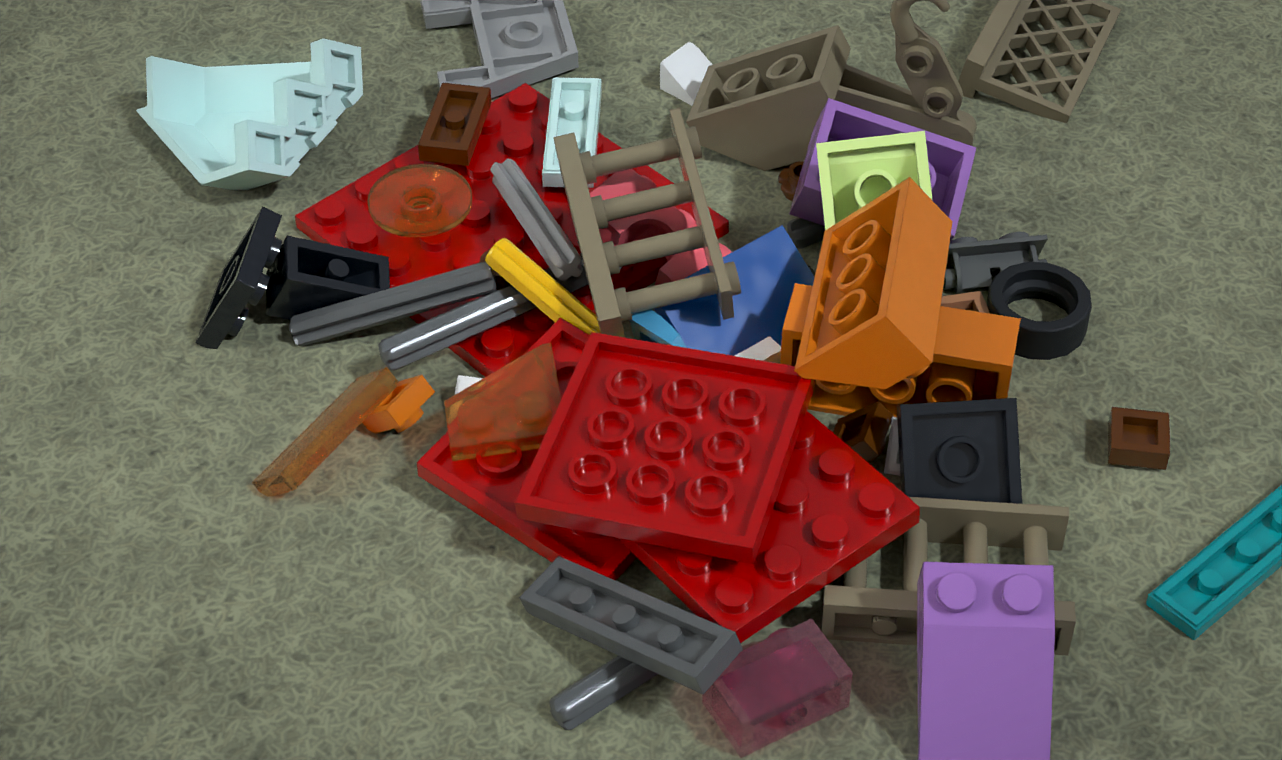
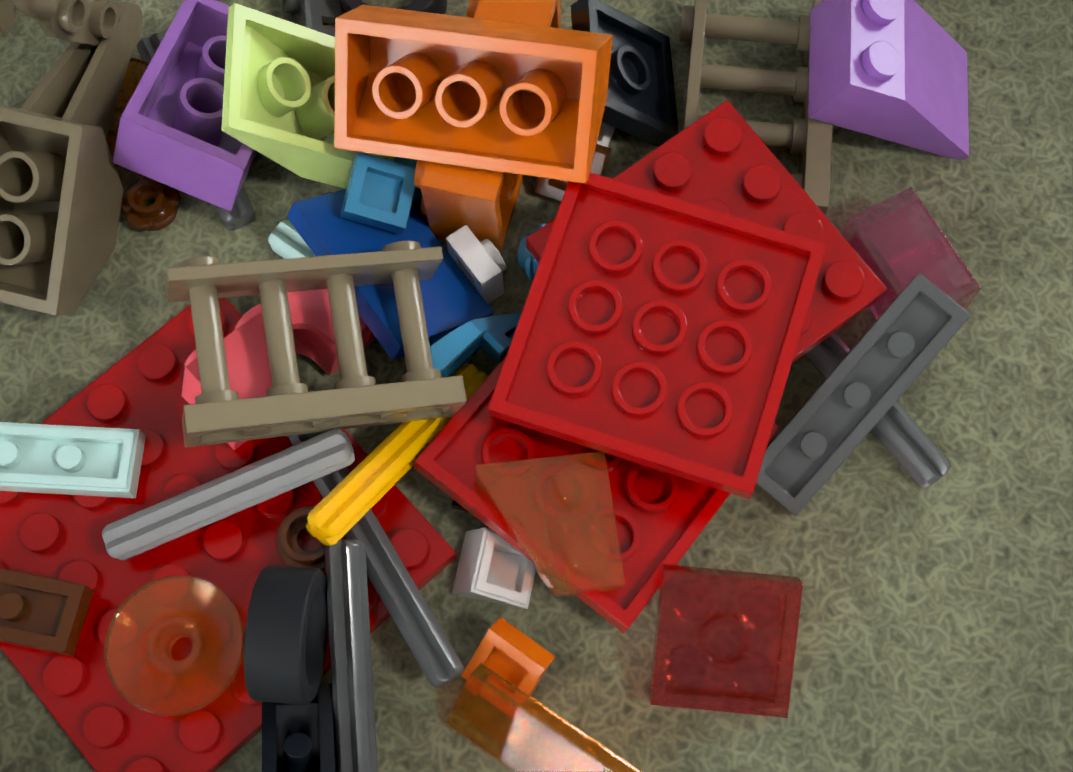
camera: 85 degrees left, 25 degrees up
none -> black tyre [243,566,329,705]
none -> dark azure plate [340,152,415,234]
none -> clear red plate [649,564,803,718]

